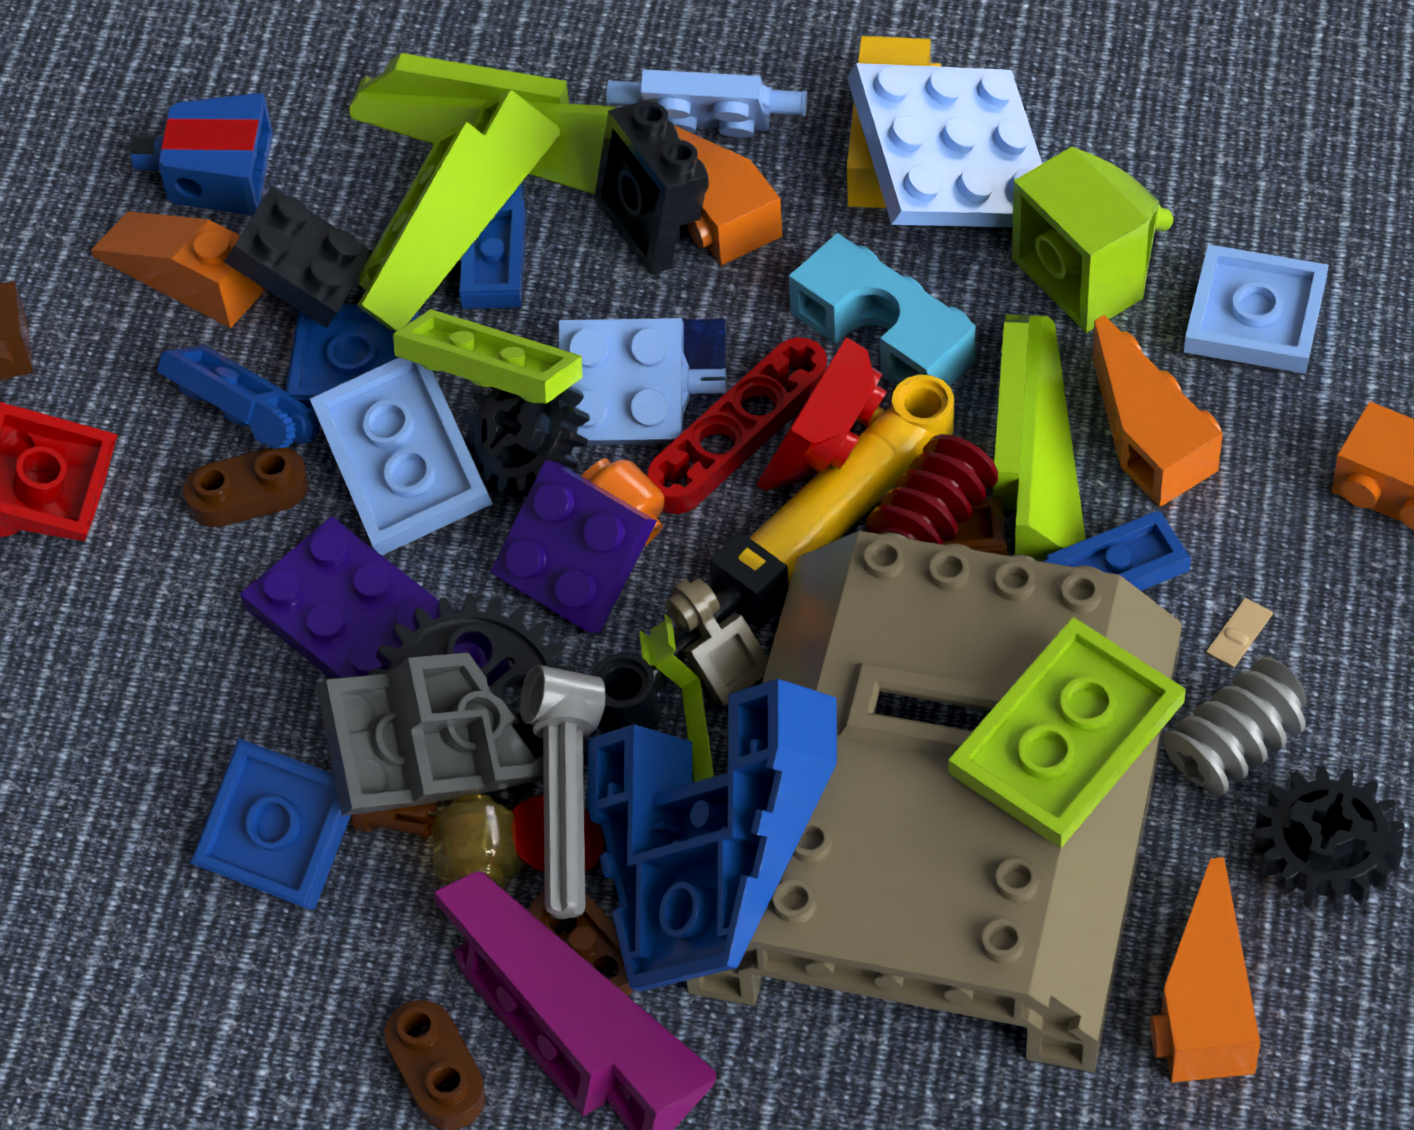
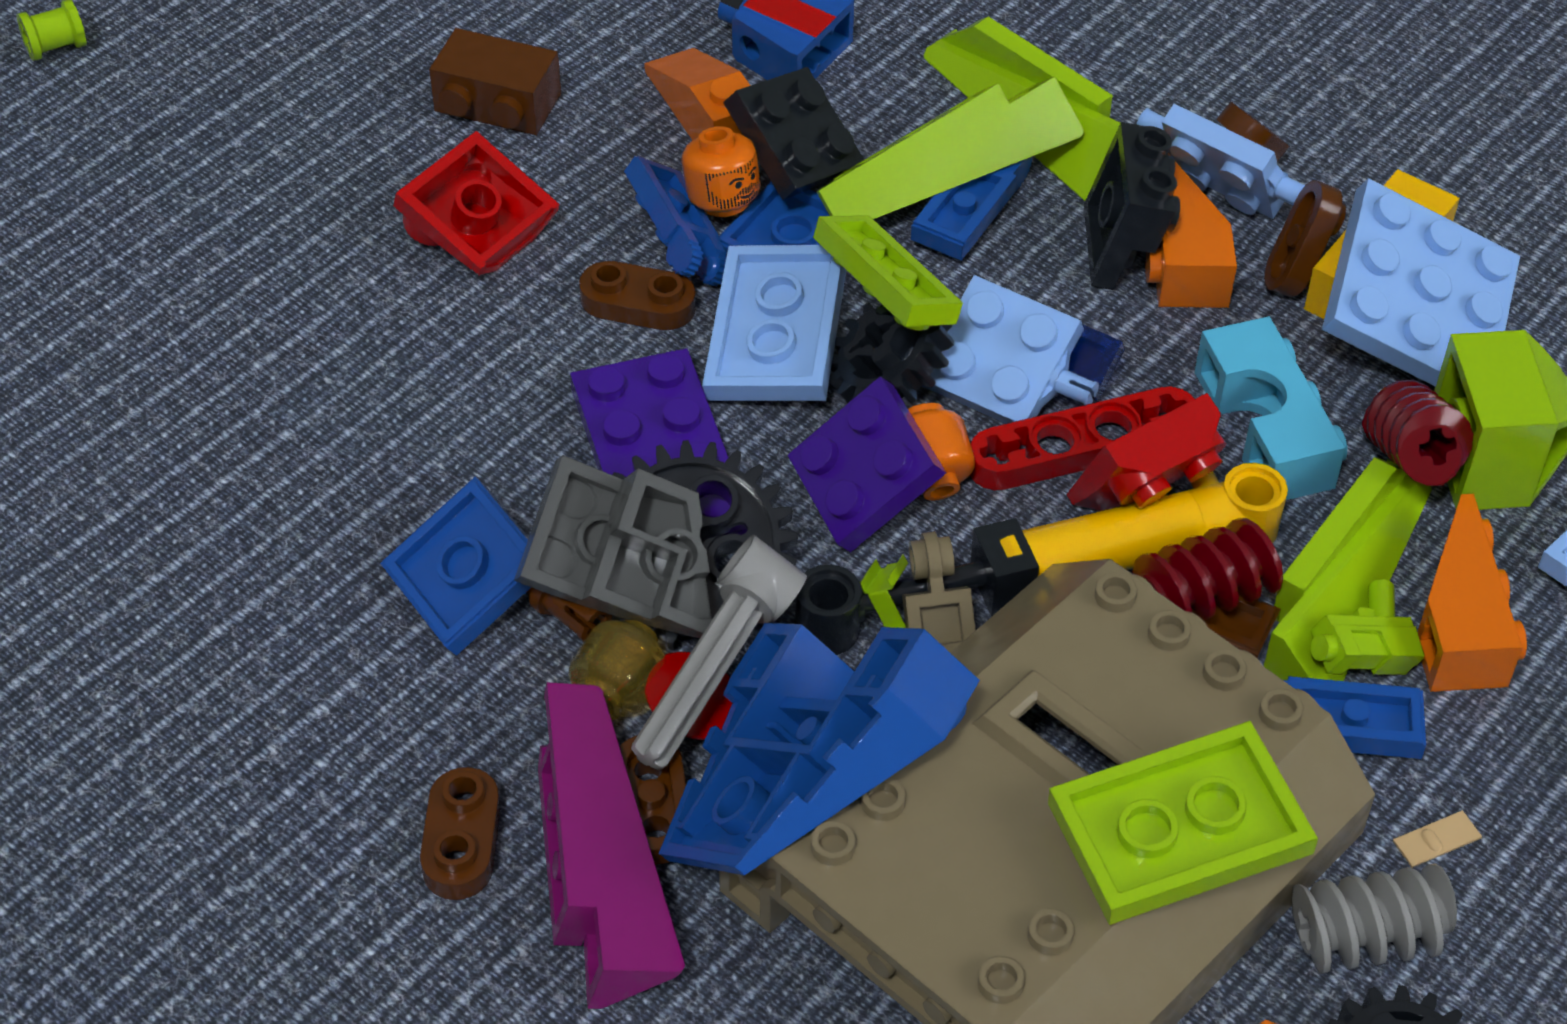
camera: 25 degrees right, 5 degrees down
none -> orange head [681,126,761,217]
none -> reddish brown plate [1216,101,1290,162]
none -> reddish brown plate [1264,180,1346,297]
none -> lime piece [1310,579,1425,675]
none -> dark red piece [1362,380,1474,486]

